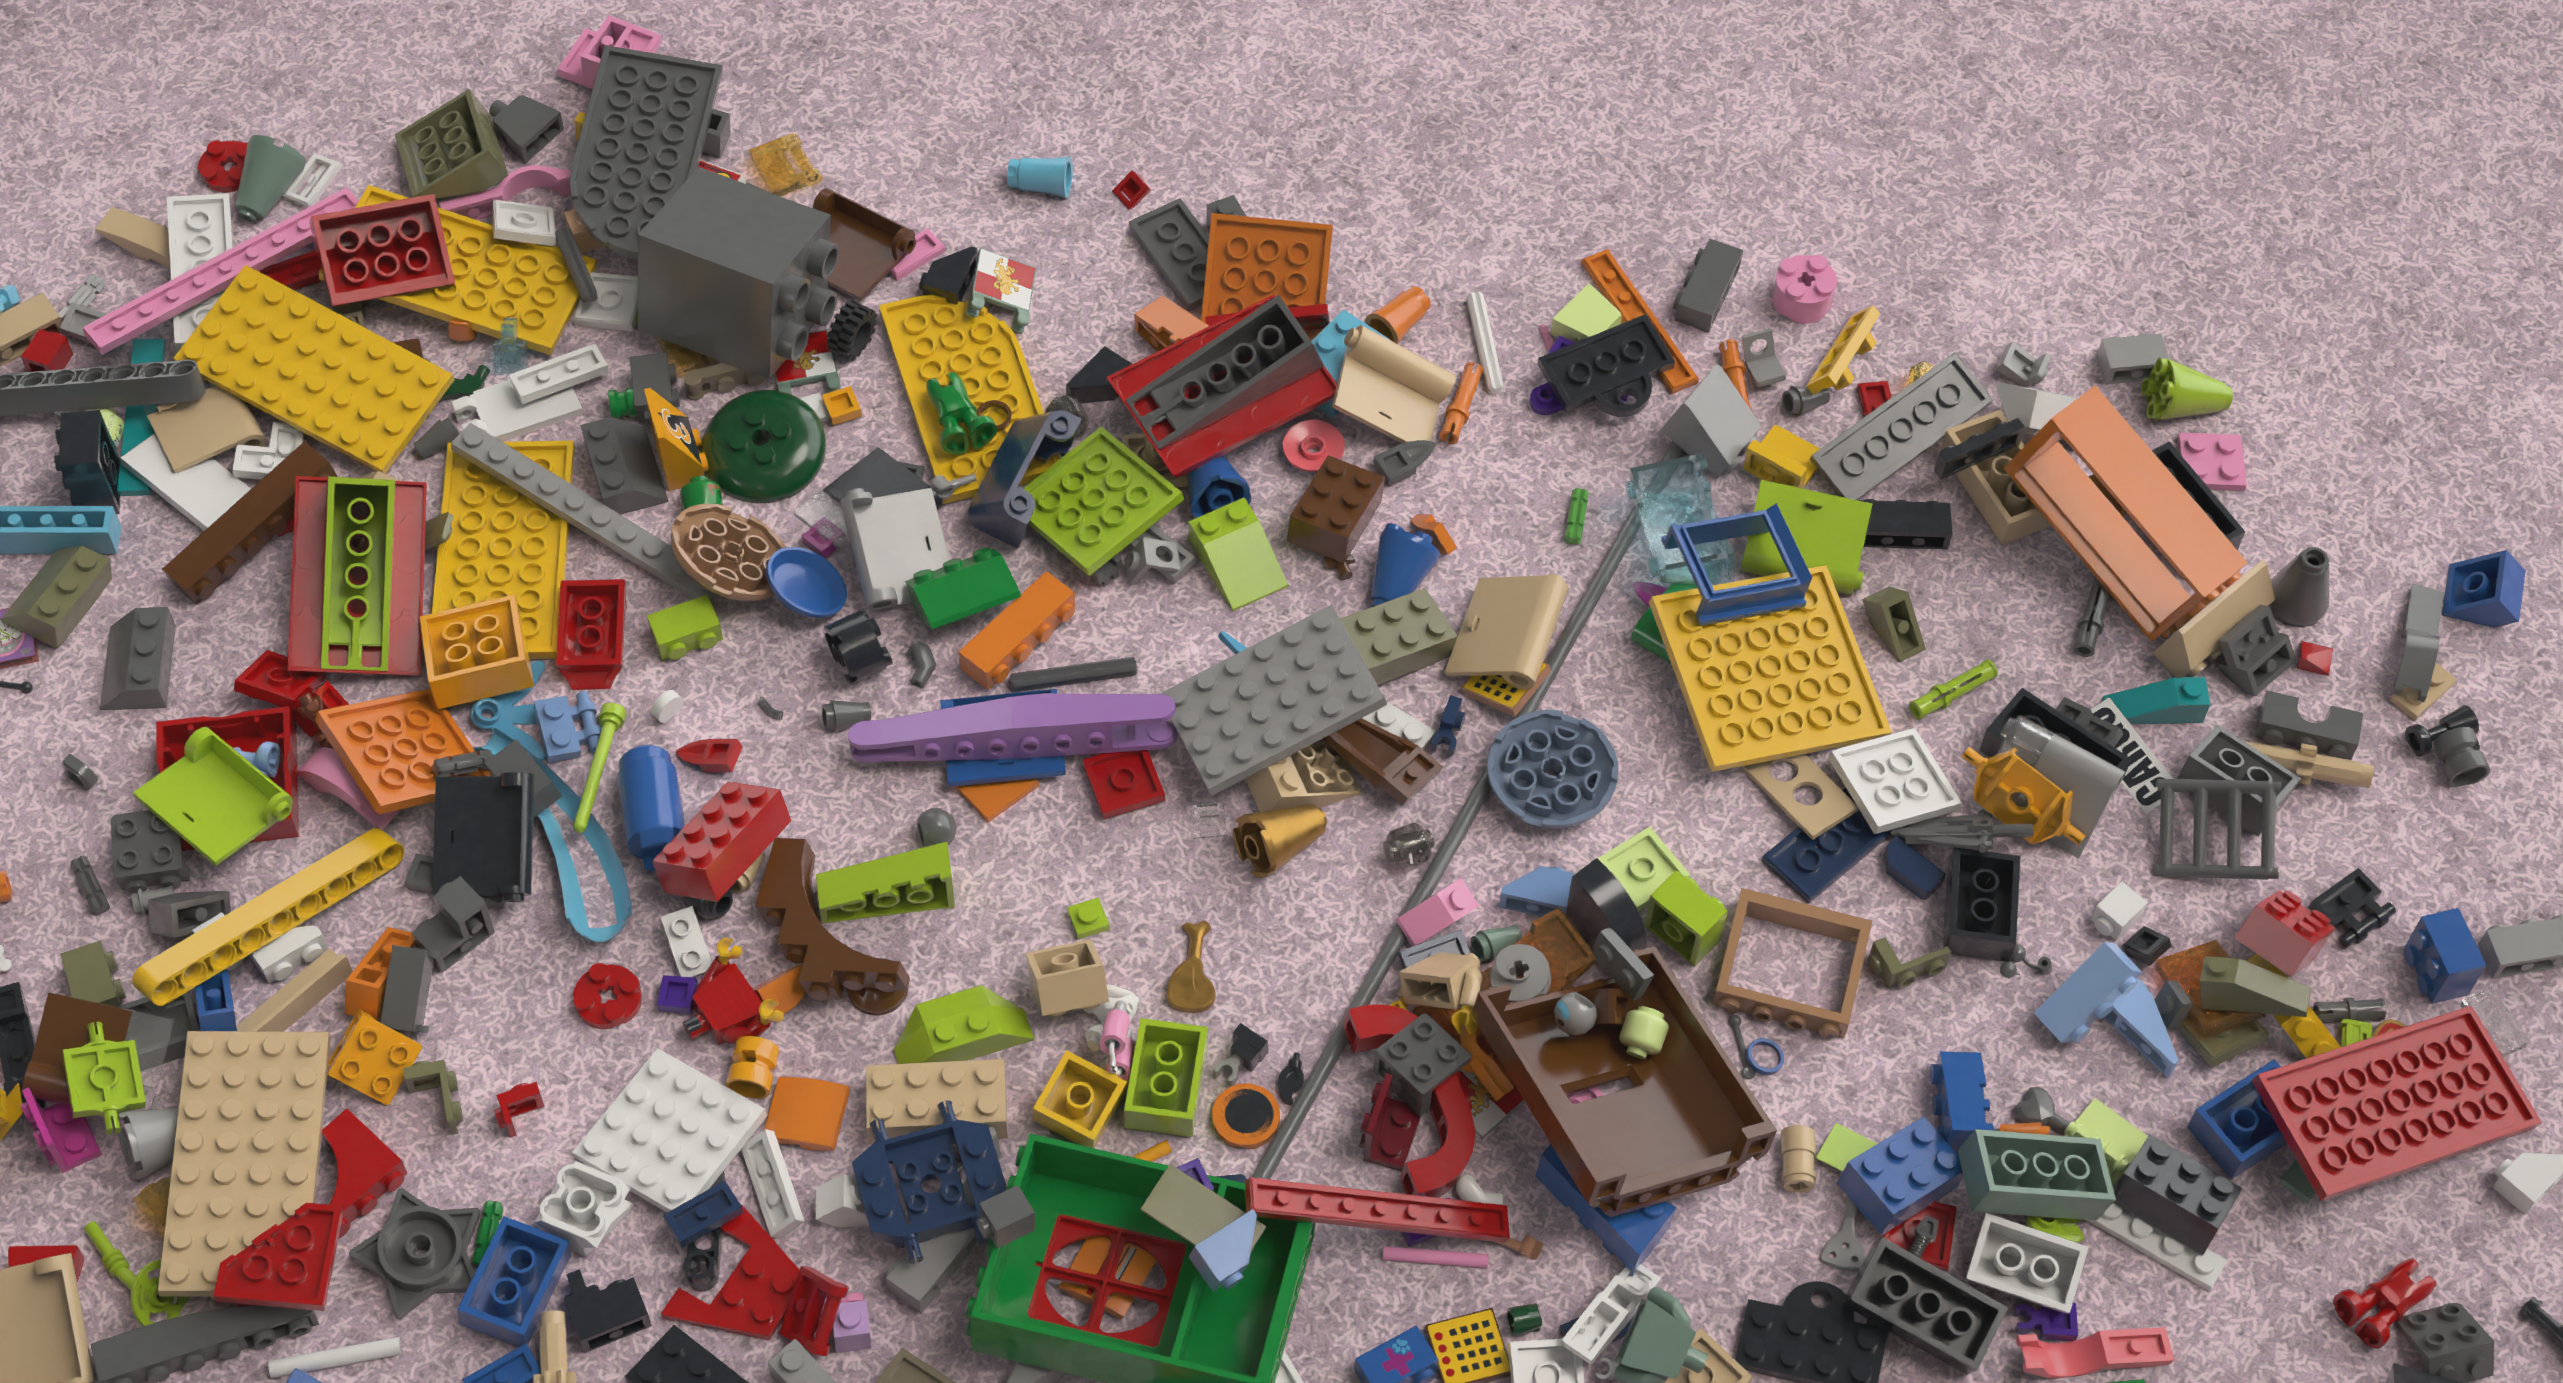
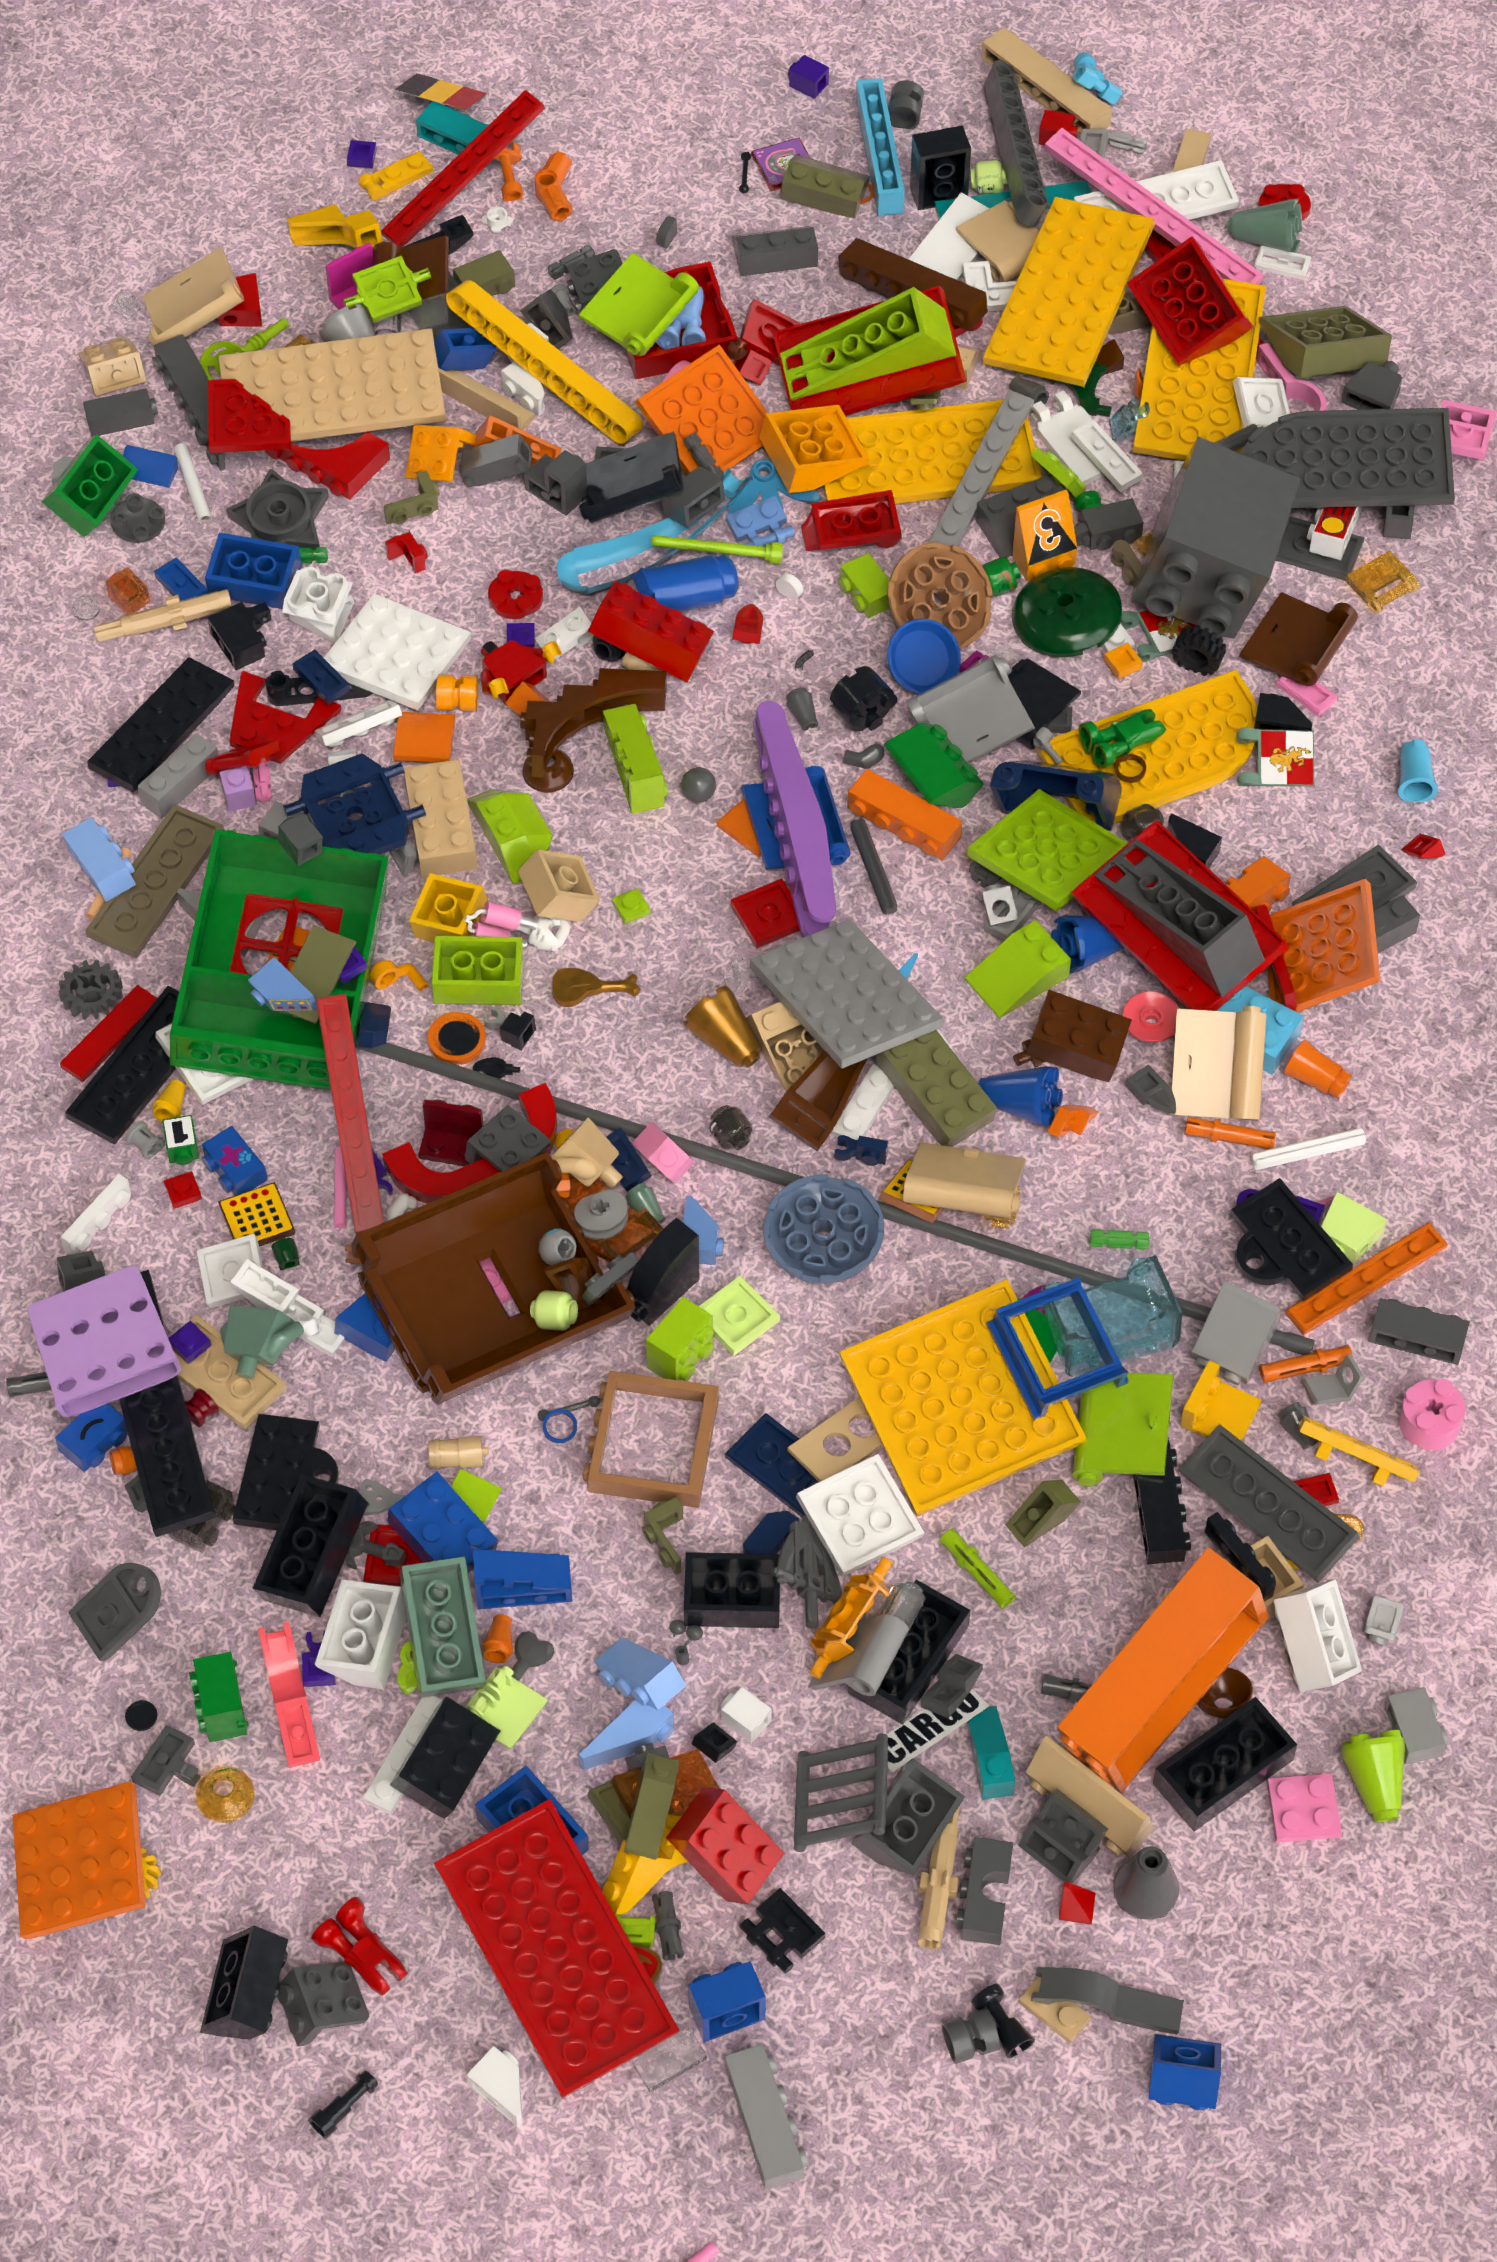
camera: 85 degrees right, 0 degrees up
none -> lime plate [1030,447,1087,499]

